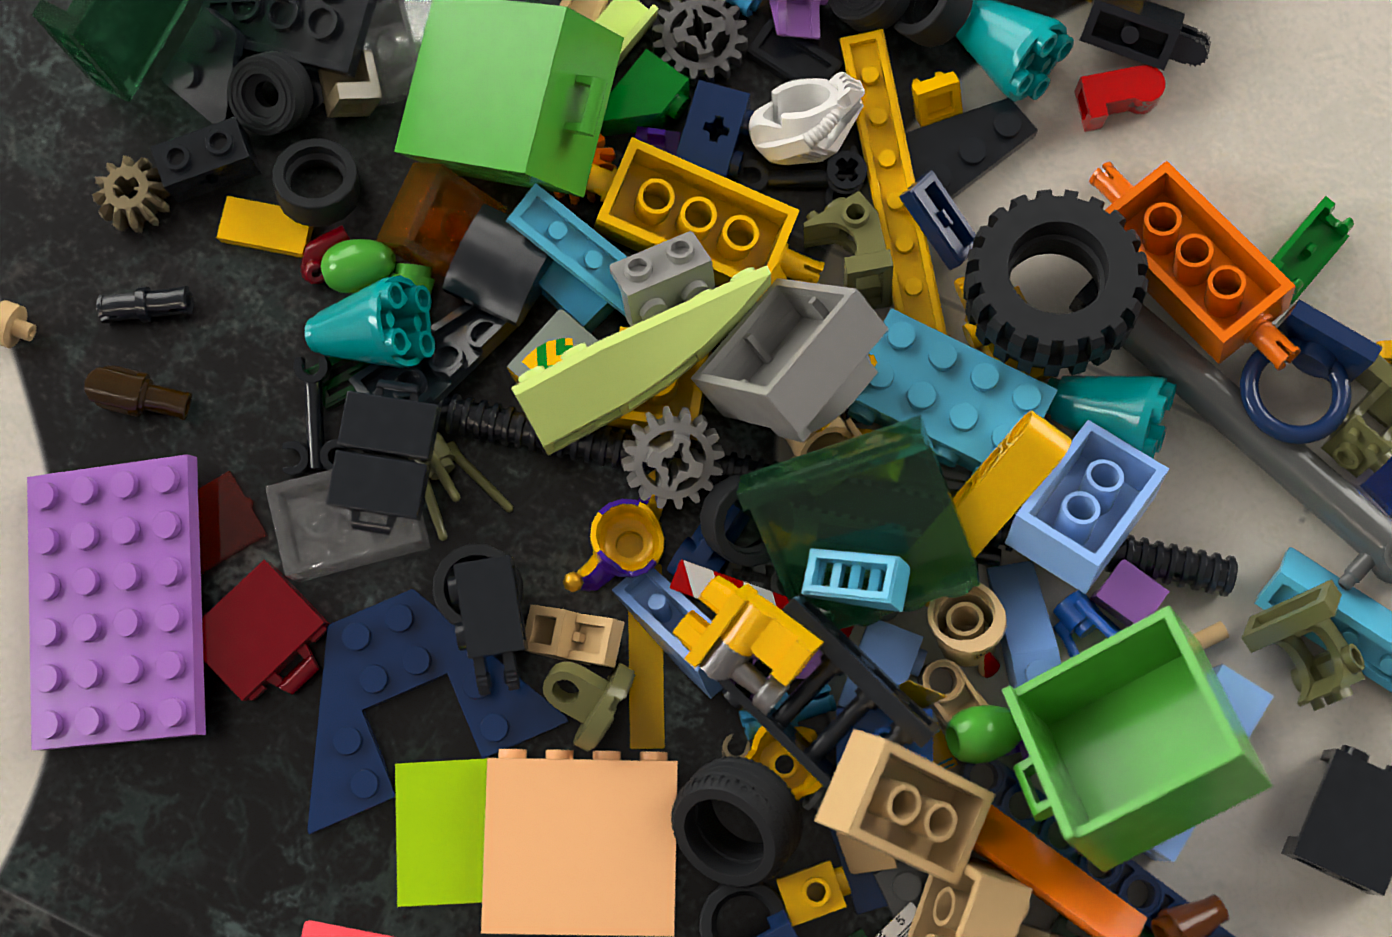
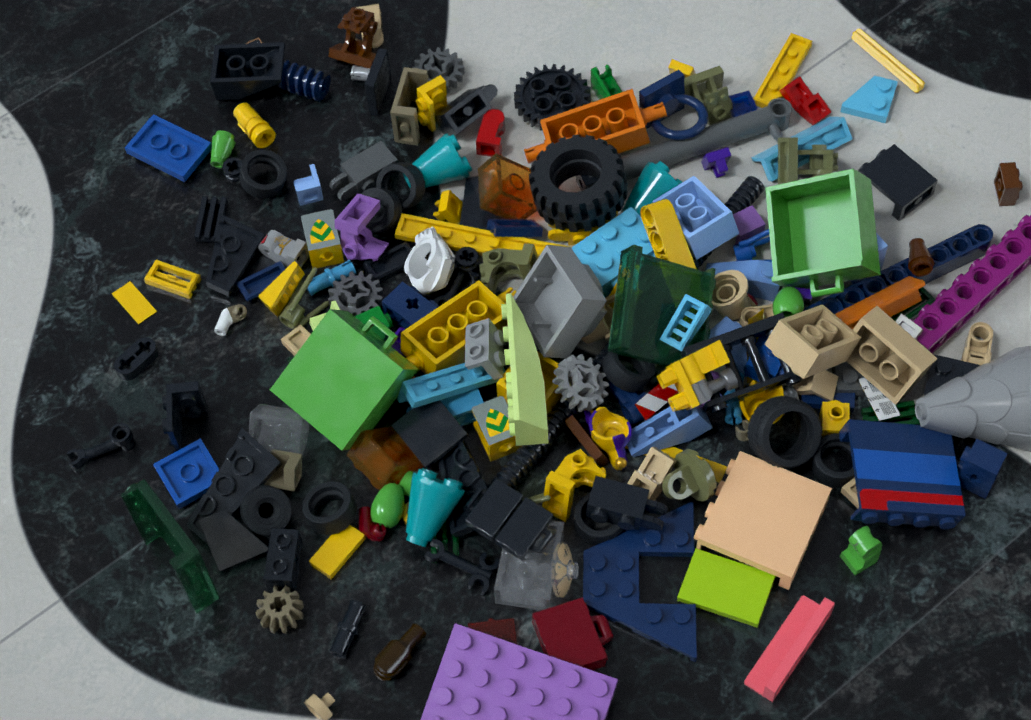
camera: 70 degrees left, 20 degrees down
none -> clear orange brick [478,153,537,219]
none -> black gear [514,64,591,131]
none -> yellow tile [542,449,606,522]
none -> dish [551,542,579,598]
none -> reddish brown tile [565,415,610,466]
none -> dark purple tile [701,147,732,178]

